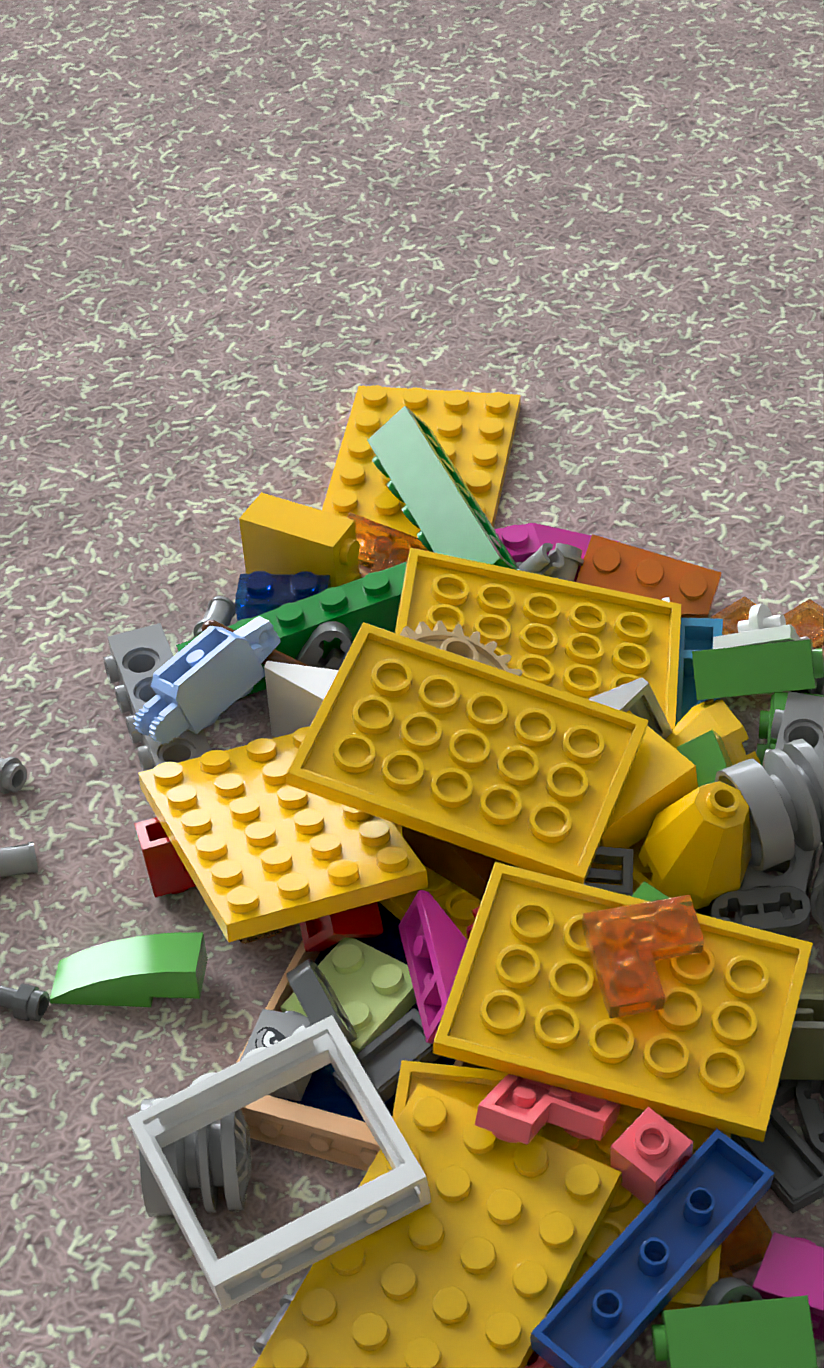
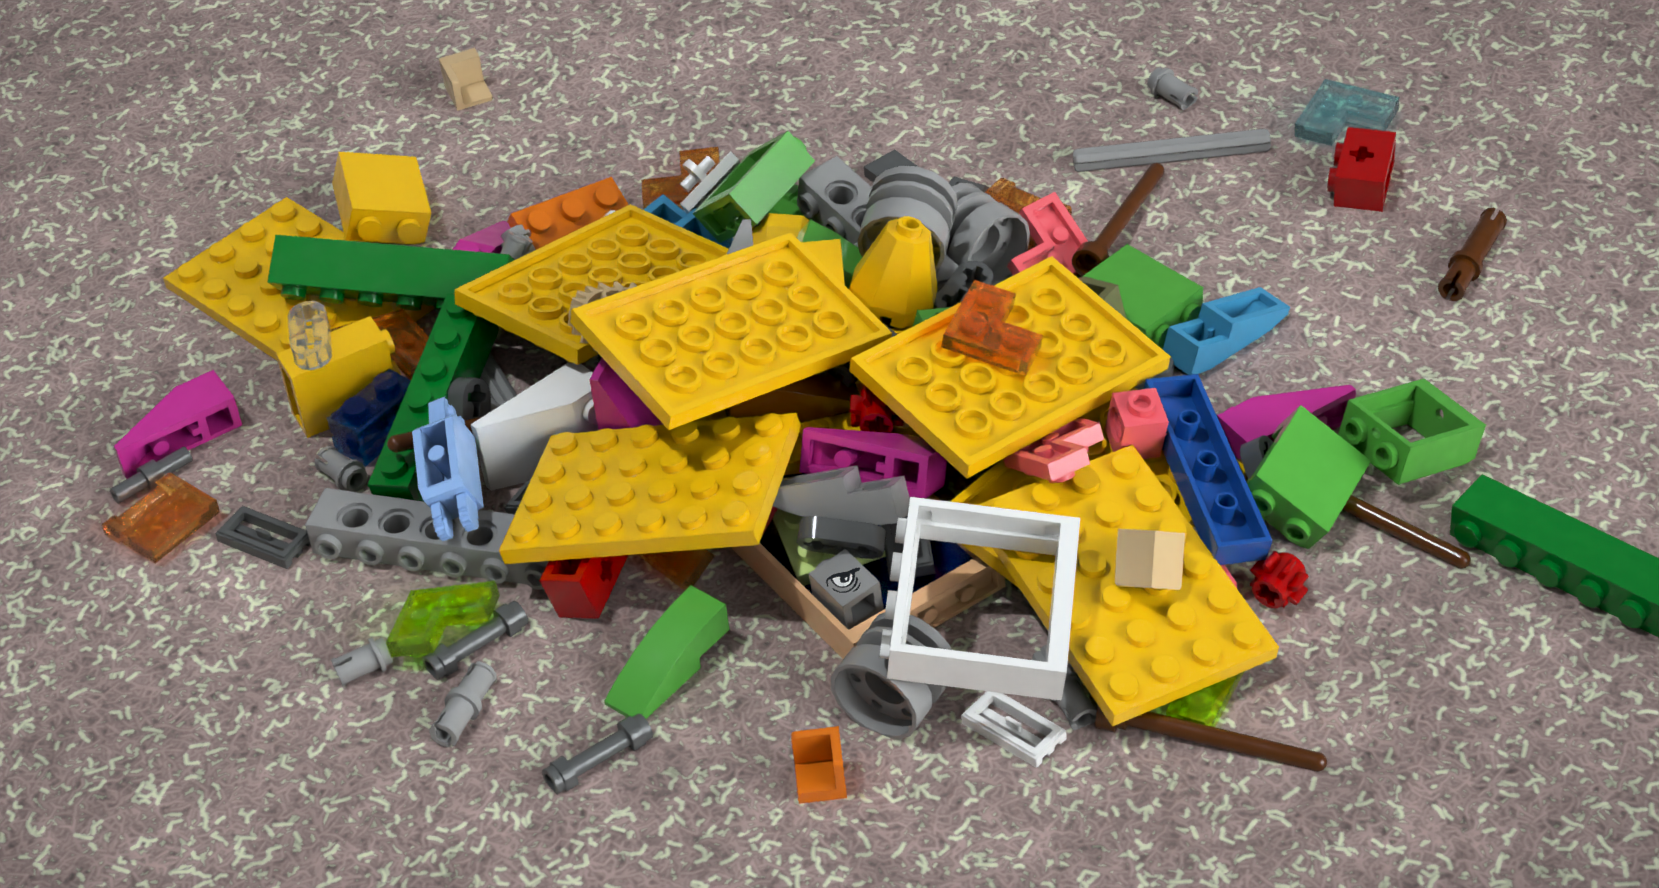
camera: 55 degrees left, 0 degrees up
none -> clear orange plate [102,472,220,564]
none -> dark grey bar [110,446,193,504]
none -> dark pink slope [114,370,242,479]
none -> dark grey tile [215,505,310,569]
none -> clear beam [288,301,332,370]
none -> yellow brick [332,152,431,245]
none -> clear neon green plate [386,581,500,658]
none -> dark grey bar [422,601,528,680]
none -> tan panel [439,48,493,111]
none -> light grey slope [773,466,910,525]
none -> orange panel [791,726,847,804]
none -> white tile [961,691,1067,768]
none -> tan panel [1115,529,1185,590]

